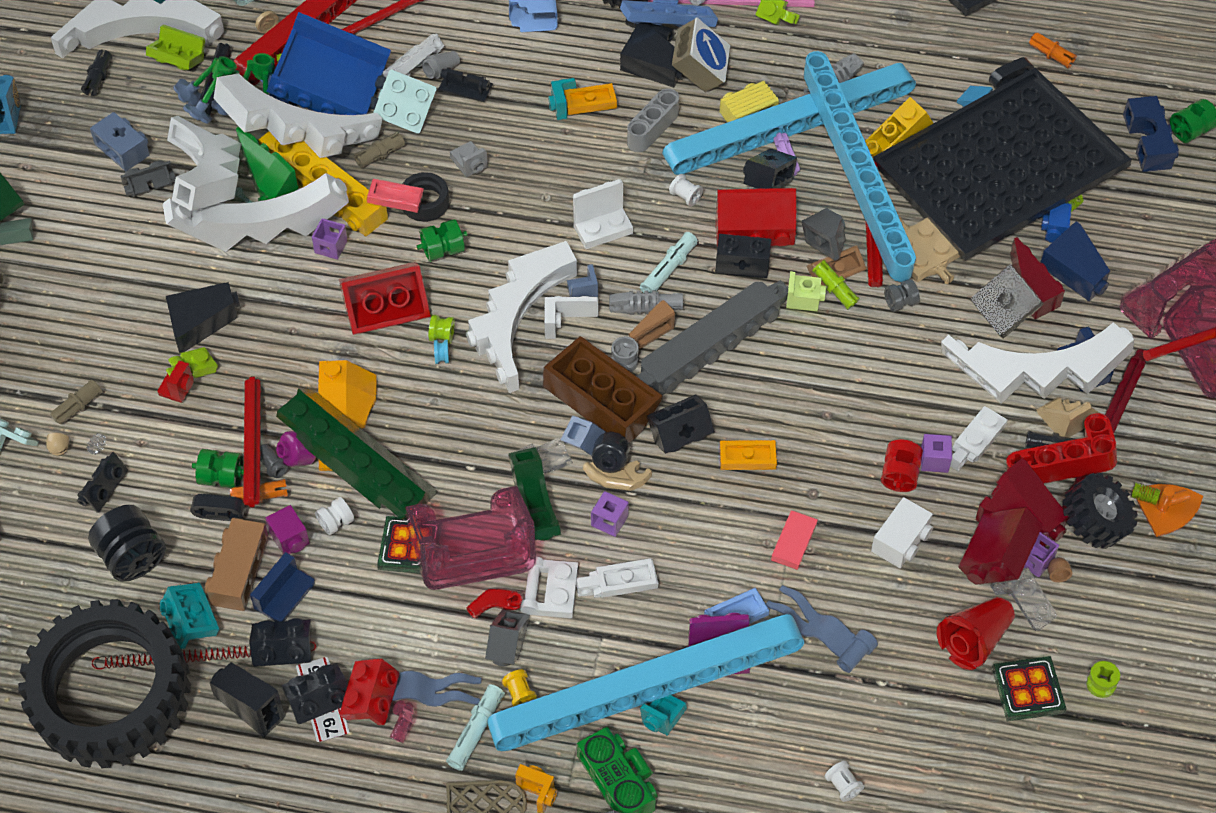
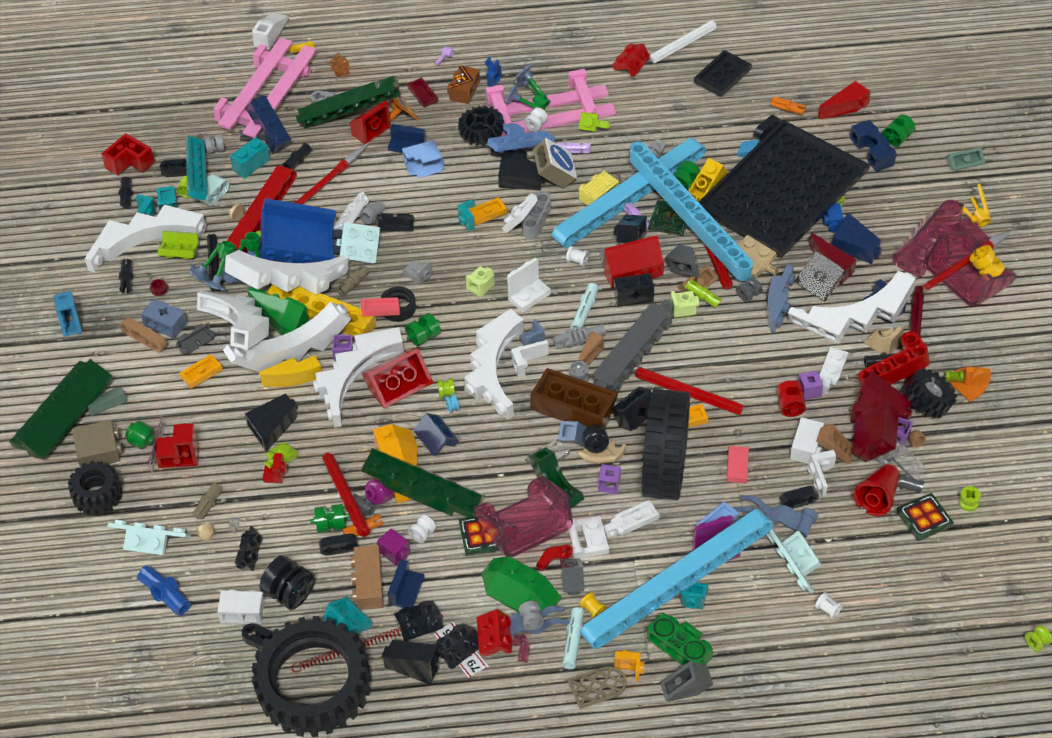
camera: 15 degrees left, 5 degrees down
none -> medium nougat beam [119,317,167,352]
none -> green head [125,421,155,449]
none -> white sticker [148,415,165,474]
none -> dark red plate [150,279,168,296]
none -> red brick [156,423,199,468]
none -> light orange plate [179,354,223,389]
none -> white brick [217,590,265,624]
none -> black beam [241,623,273,651]
none -> yellow slope [259,355,322,387]
none -> white arch [313,327,404,428]
none -> dark blue panel [414,413,459,456]
none -> yellowish green brick [466,266,495,297]
none -> green wedge [482,556,562,613]
none -> white plate [501,193,537,233]
none -> light grey wheel [519,601,544,631]
none -> lavender axle [557,143,590,153]
none -> red axle [635,367,744,415]
none -> black tyre [641,389,690,500]
none -> clear green tile [648,200,687,237]
none -> green wheel [673,160,700,191]
none -> light aqua bracket [766,528,822,594]
none -> sand blue slope [767,264,796,333]
none -> black beam [779,486,819,509]
none -> white bracket [807,450,836,497]
none -> medium nougat slope [816,424,853,464]
none -> red slope [818,81,871,119]
none -> dark grey pin [898,474,924,493]

